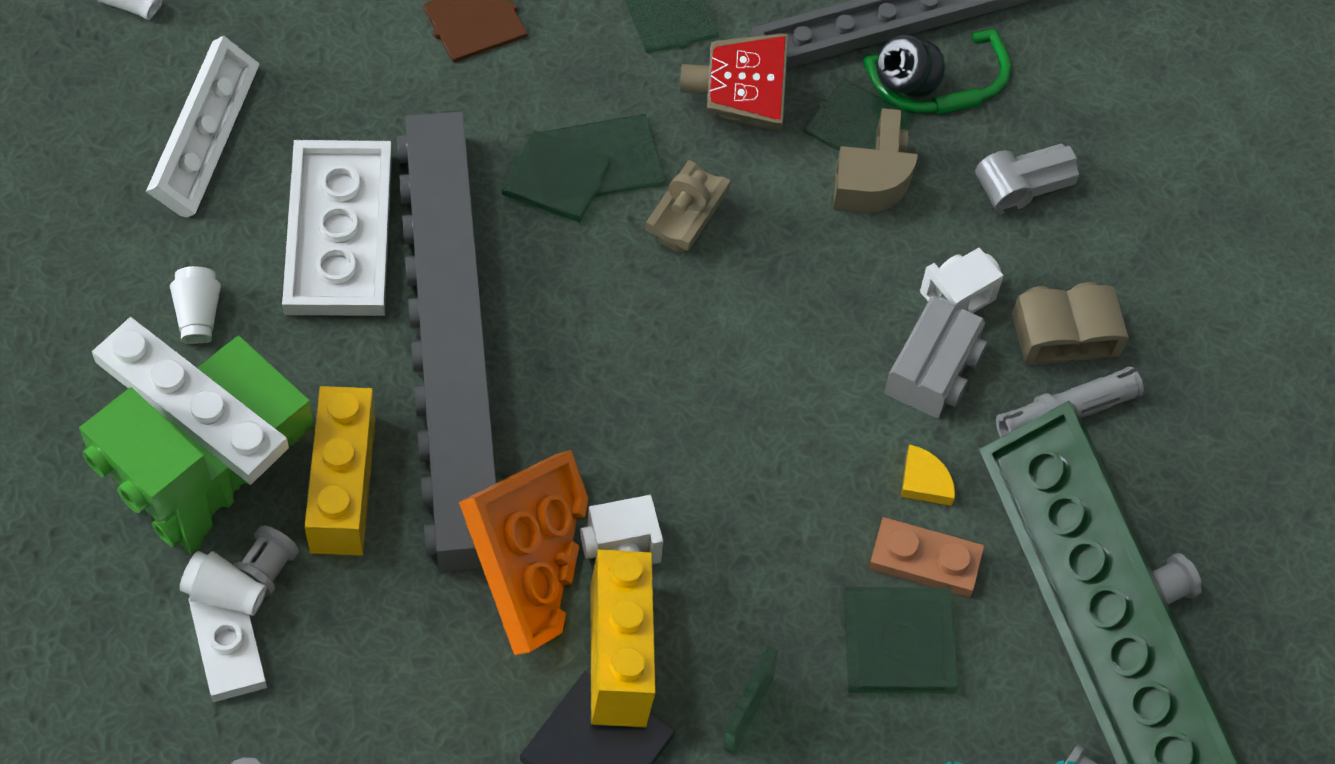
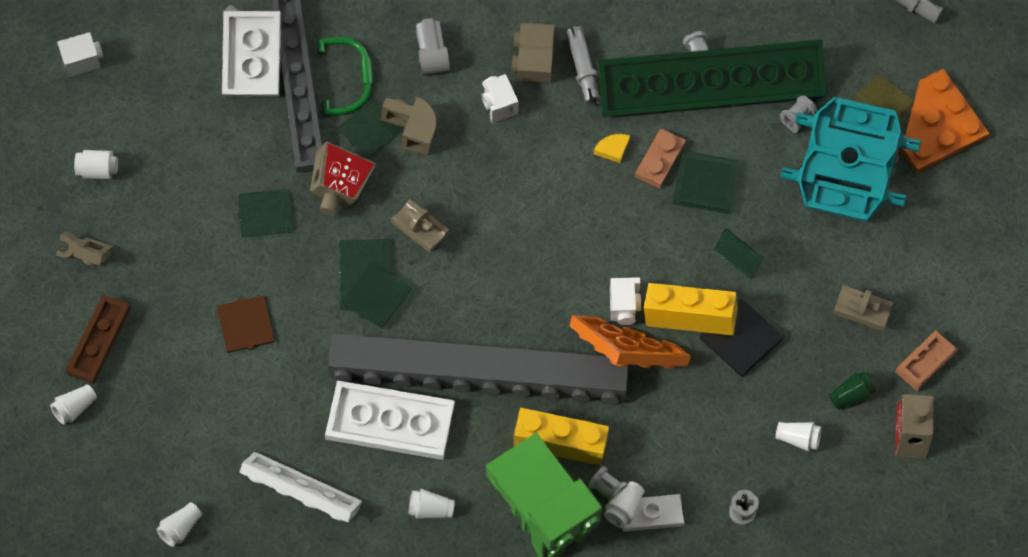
camera: 75 degrees left, 5 degrees up
white plate [92,317,289,485] -> none
black piece [876,35,945,98] -> none
light grey brick [884,296,988,419] -> none

